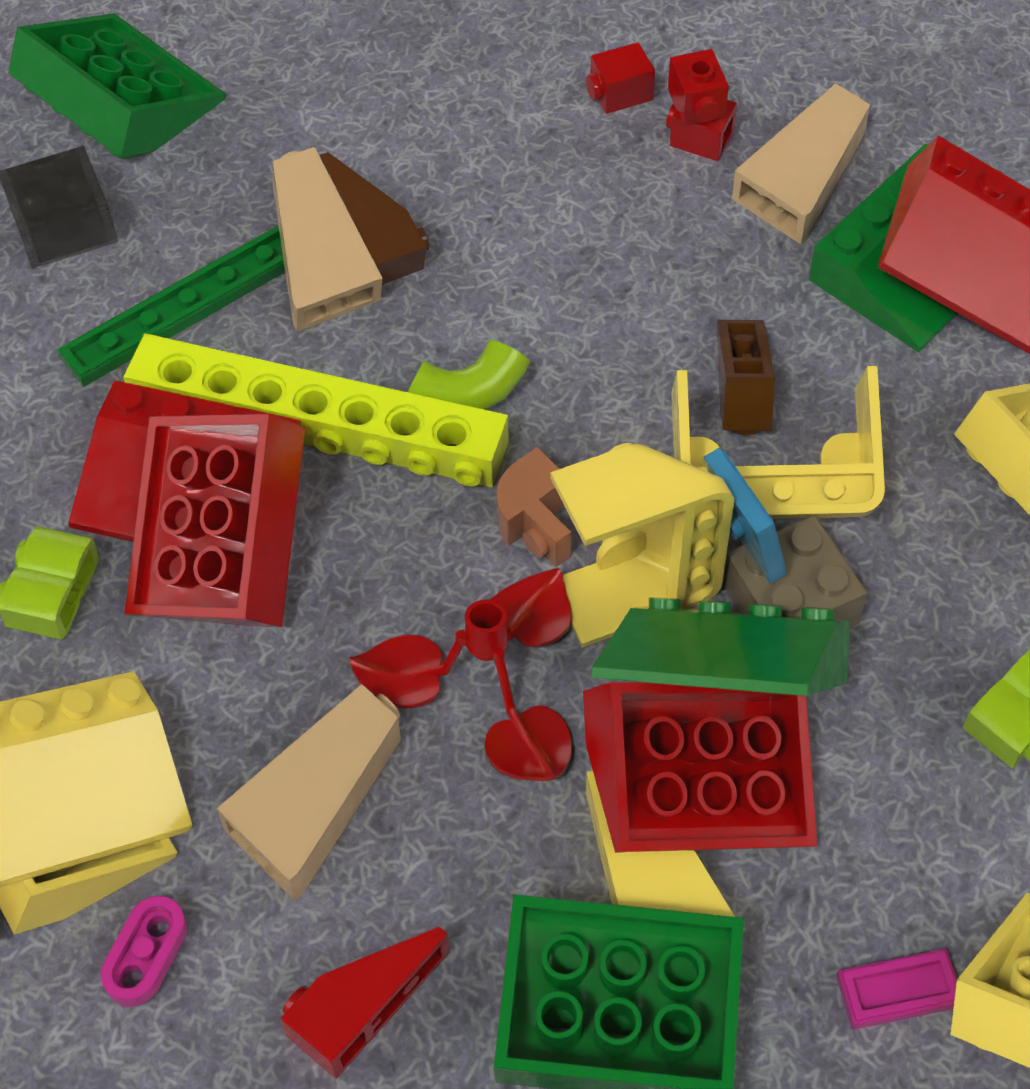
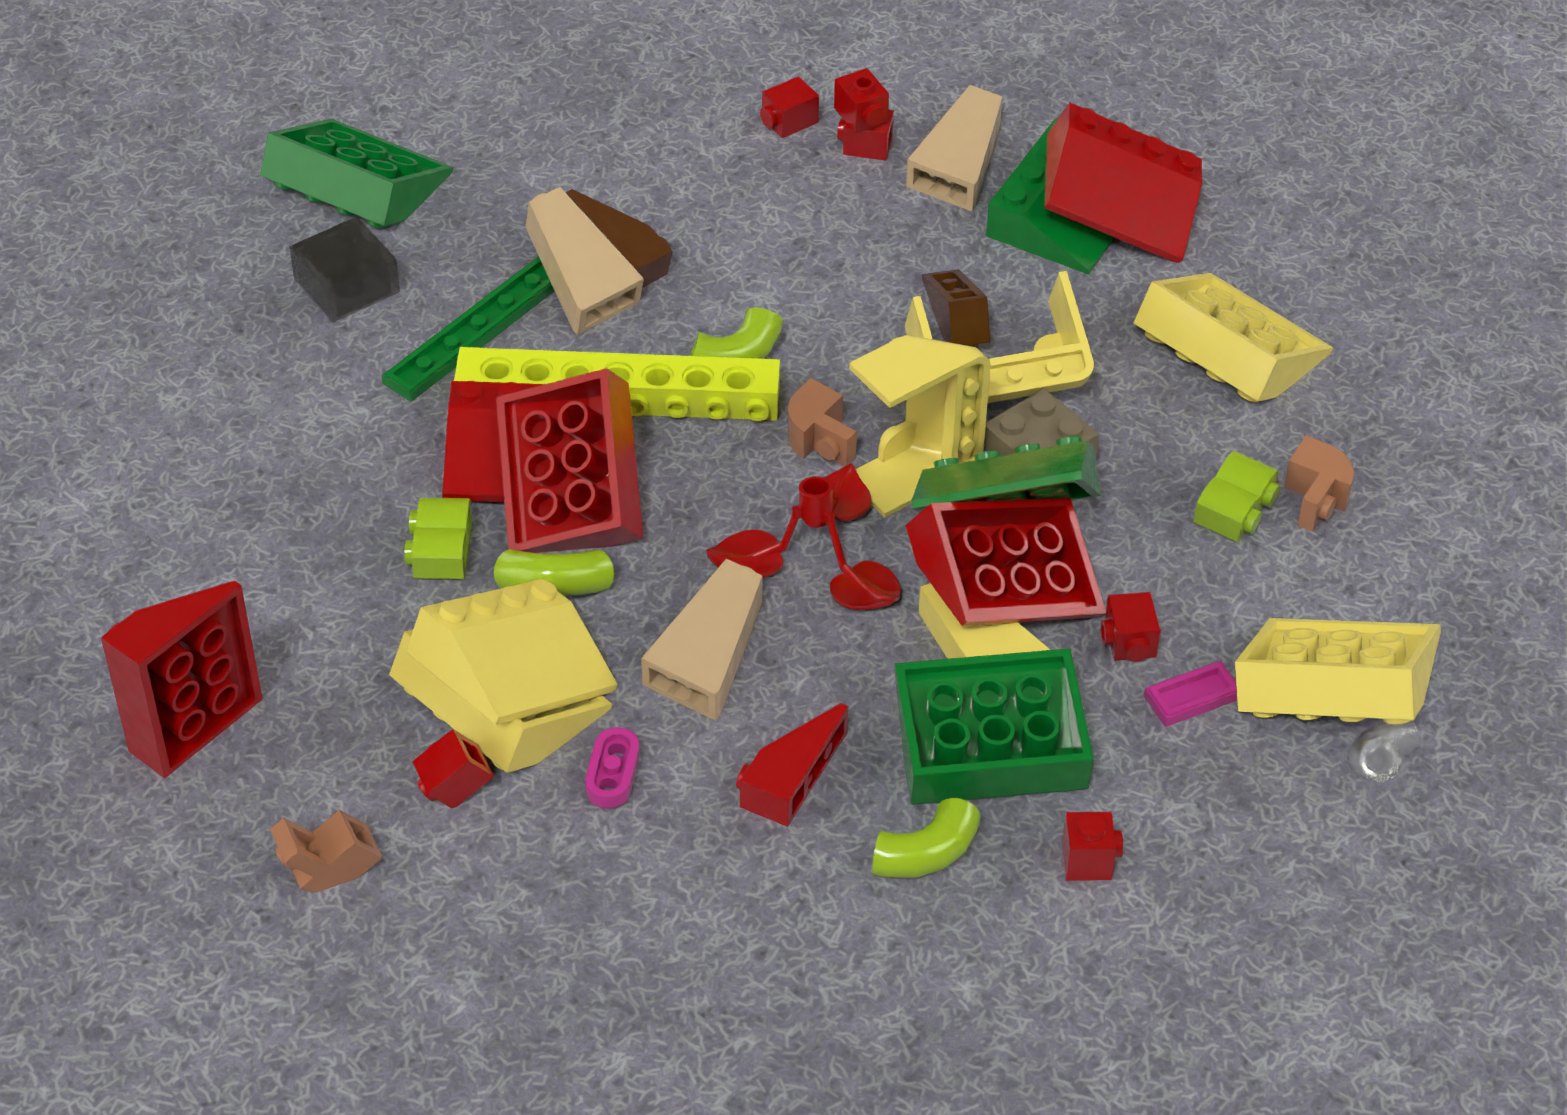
camera: 15 degrees left, 10 degrees down
dark azure plate [704,448,787,584] -> none
none -> lime cylinder [494,549,614,596]
none -> red brick [1101,592,1161,662]

